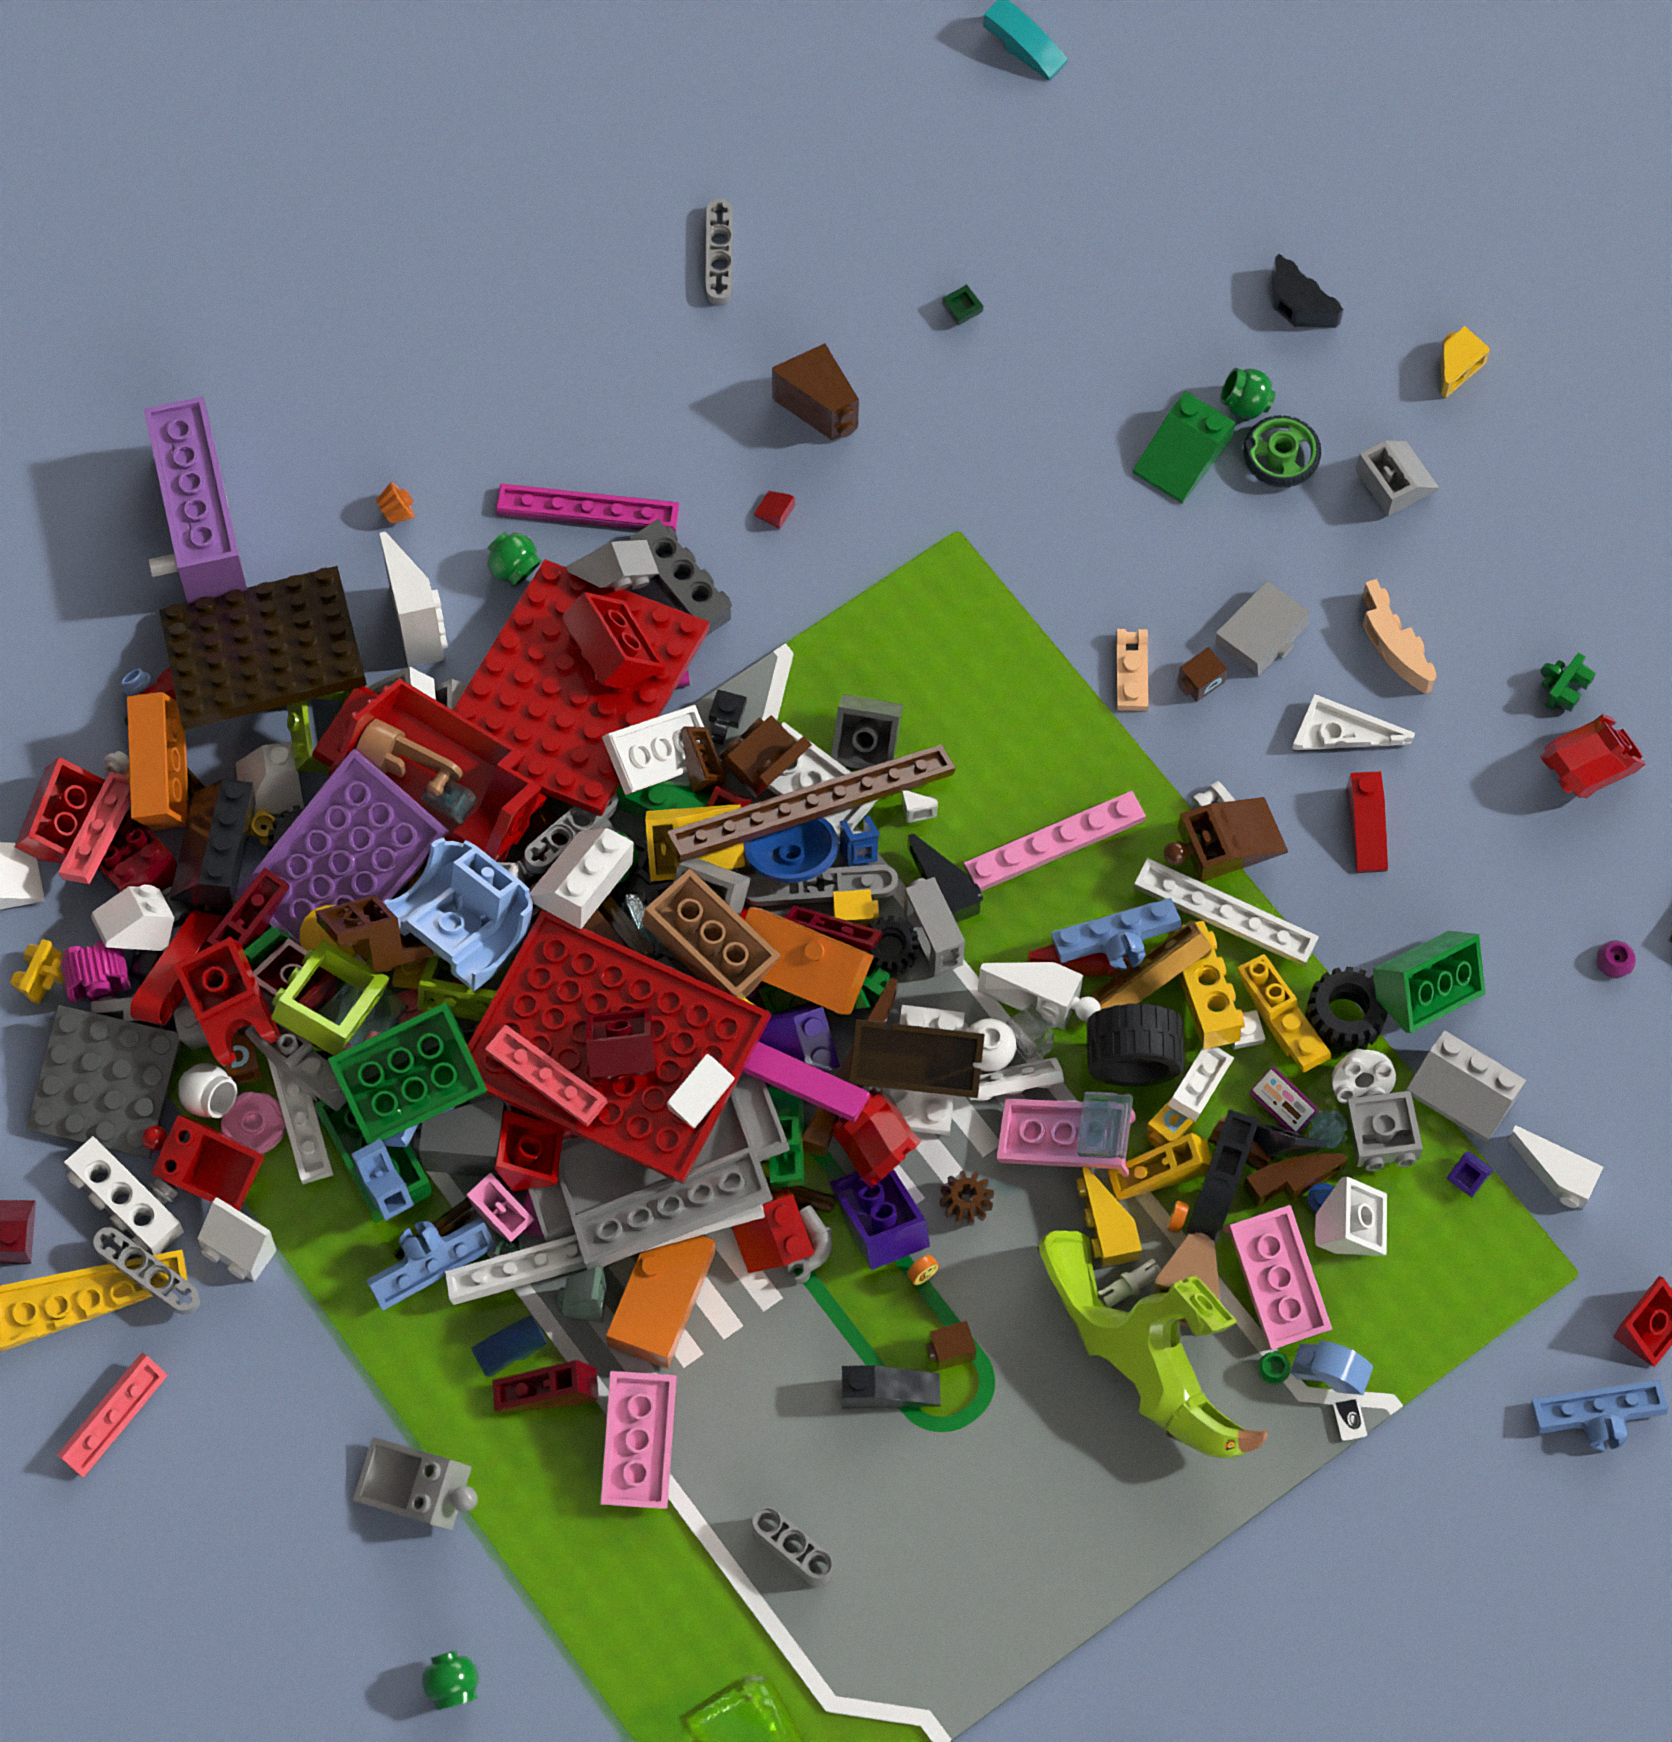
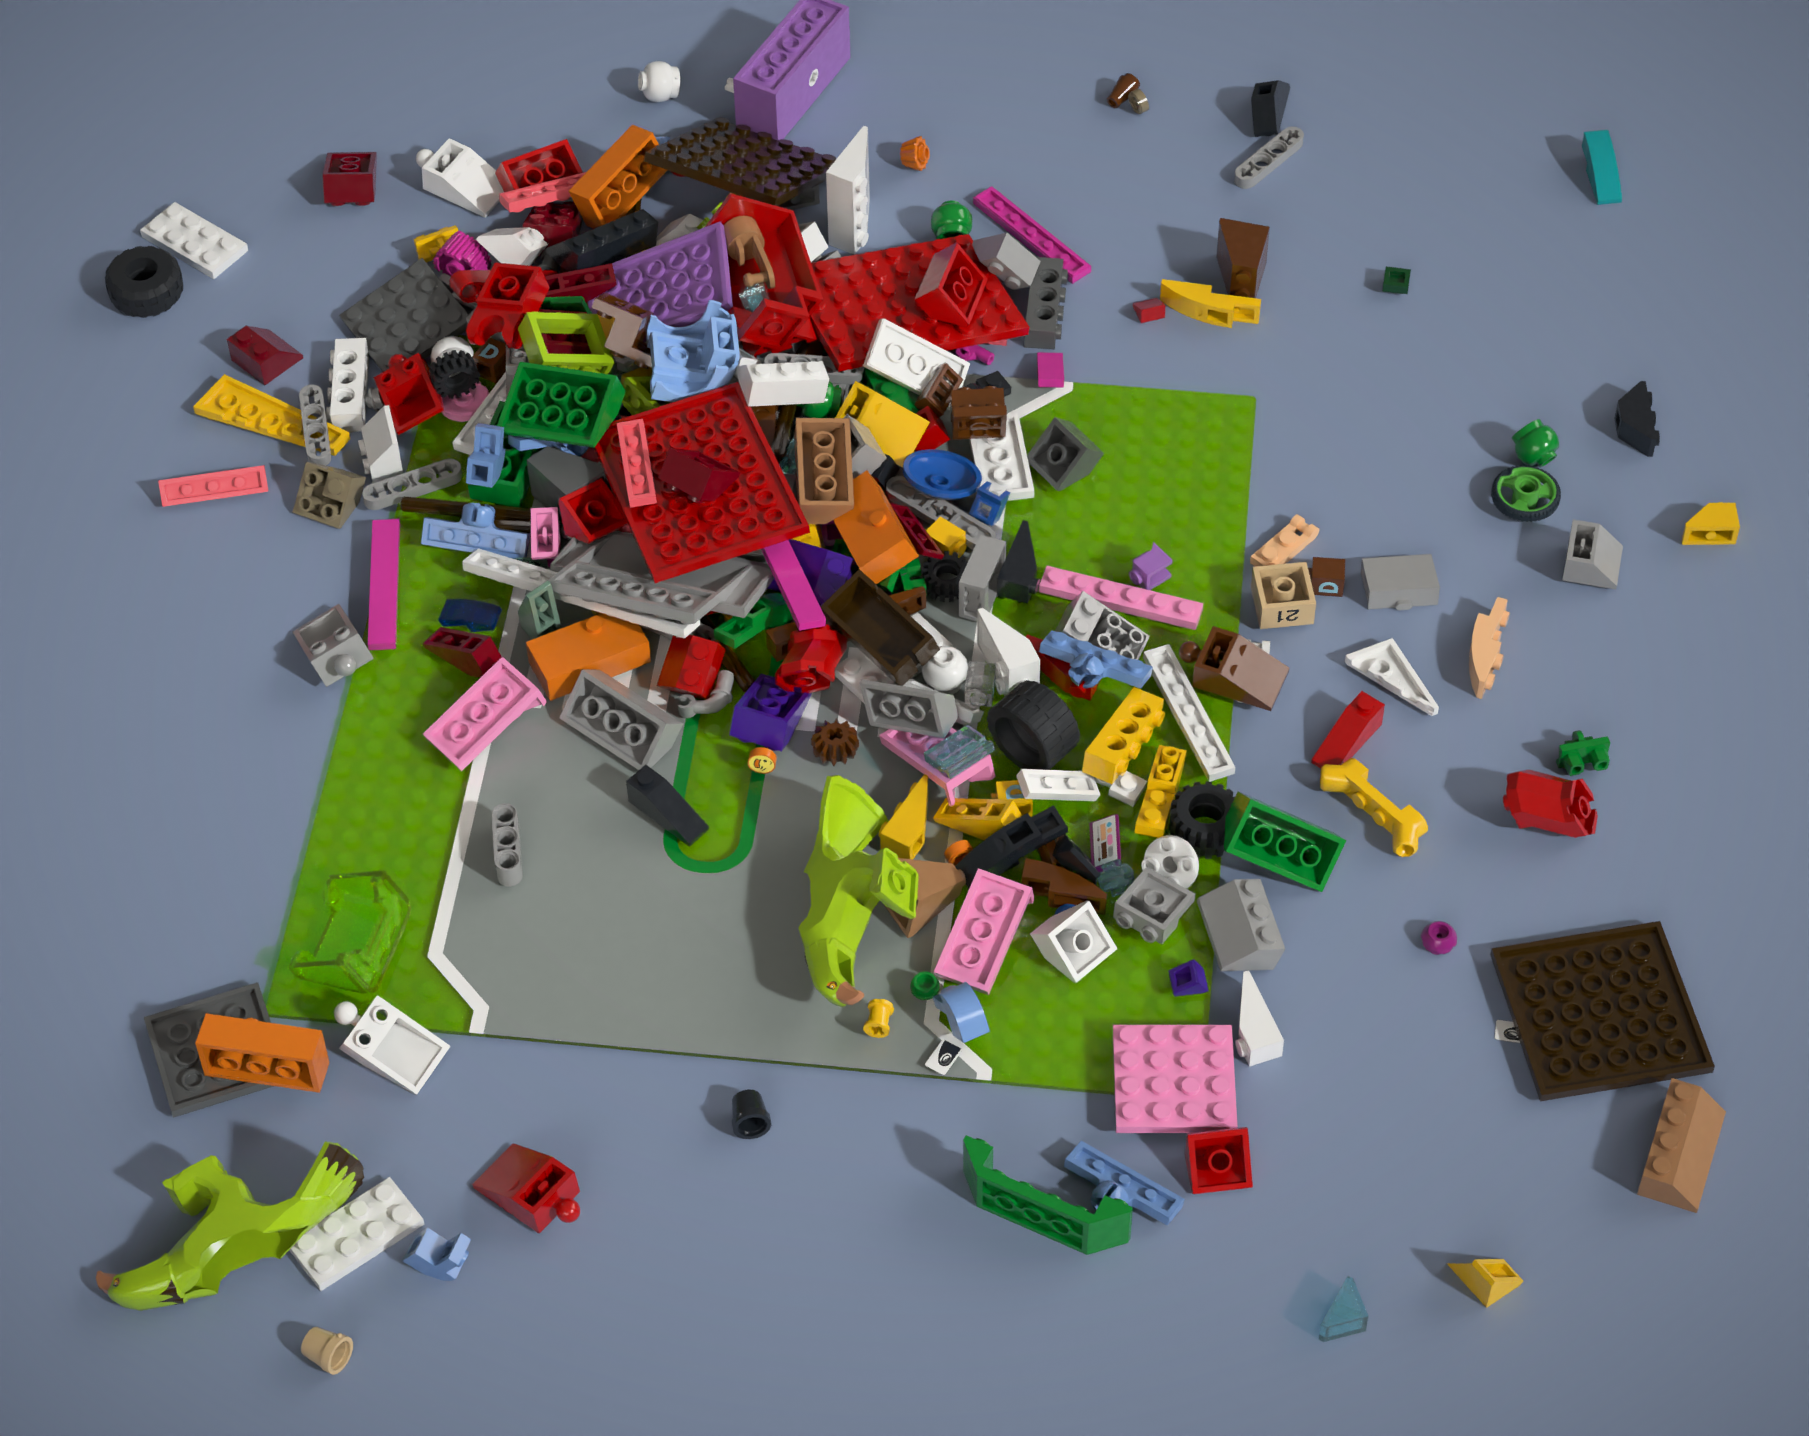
camera: 45 degrees right, 15 degrees down
green piece [422,1650,479,1710] -> none
plate [665,744,956,863] -> none
white slope [667,1054,735,1129] -> none
white slope [902,791,938,823] -> none
reddish brown brick [925,1321,977,1371] -> none
pearl gold slope [1091,920,1212,1009] -> none
green slope [1133,391,1235,504] -> none
none -> dark tan slope [293,462,366,529]
none -> light grey beam [362,459,462,510]
none -> dark pink tile [368,519,400,650]
none -> dark brown axle [401,496,531,521]
none -> black tyre [429,350,480,399]
none -> light grey slope [560,670,683,770]
none -> white piece [638,61,680,102]
none -> black piece [732,1089,772,1139]
none -> light grey slope [859,679,959,738]
none -> yellow bush [863,999,894,1038]
none -> green slope [963,1135,1133,1255]
none -> dark pink tile [1037,352,1064,388]
none -> light grey slope [1055,591,1150,660]
none -> reddish brown cone [1107,73,1140,108]
none -> bright pink plate [1113,1025,1238,1133]
none -> dark tan tile [1128,88,1149,114]
none -> medium lavender window [1129,542,1173,590]
none -> yellow slope [1160,279,1261,328]
none -> black slope [1251,80,1291,137]
none -> tan brick [1251,562,1316,629]
none -> yellow plate [1320,758,1428,857]

